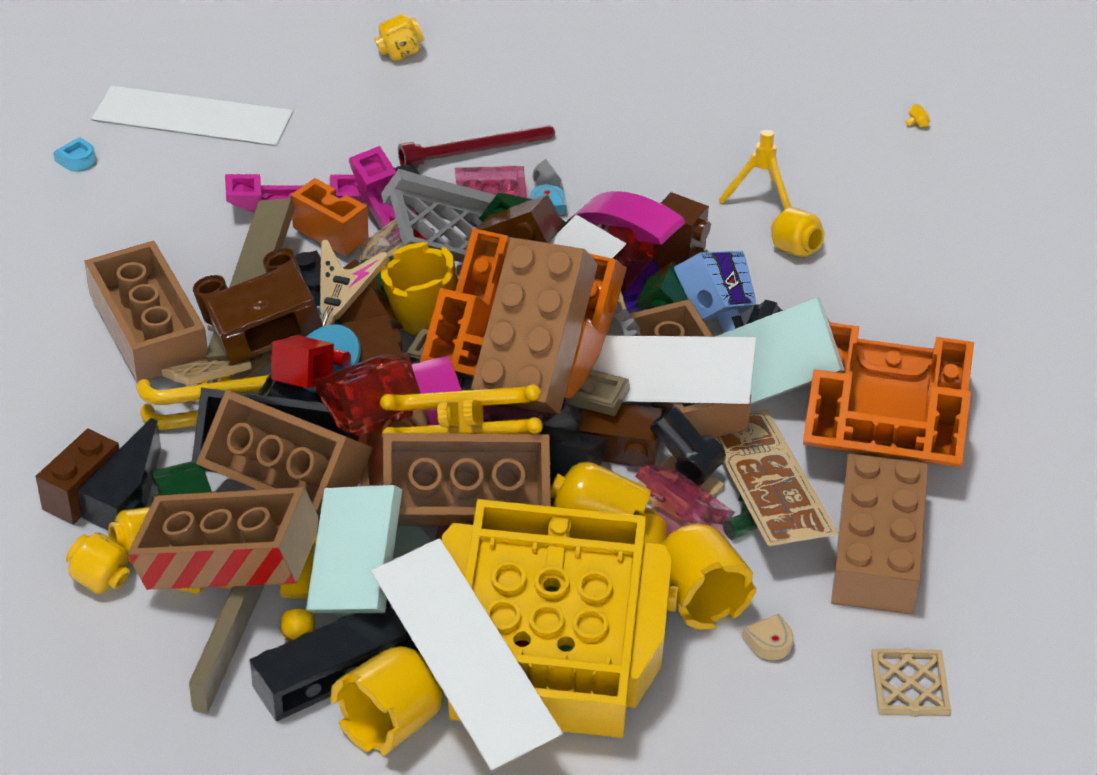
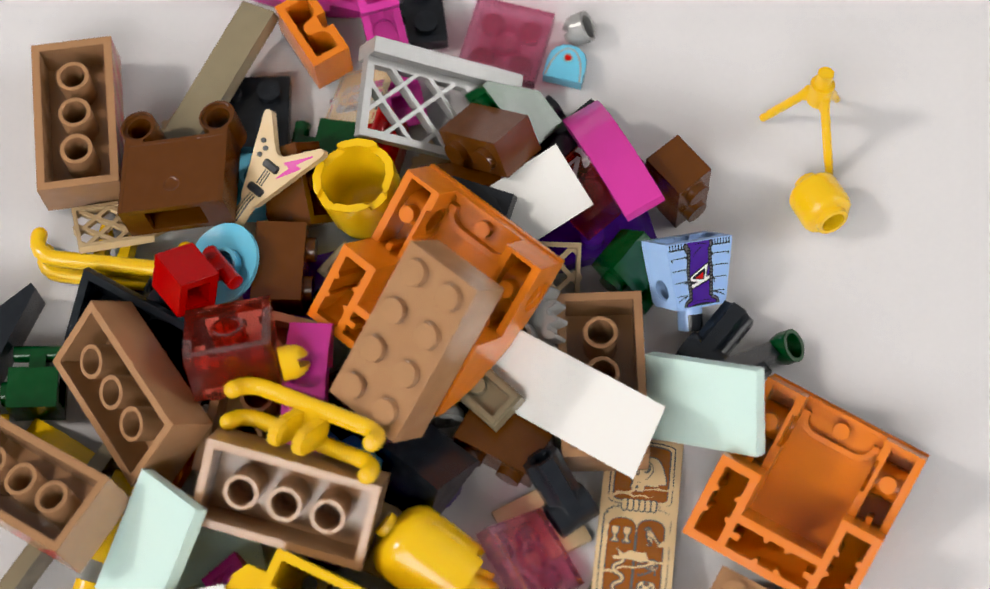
camera: 25 degrees right, 25 degrees up
none -> yellow hinge [276,344,311,382]

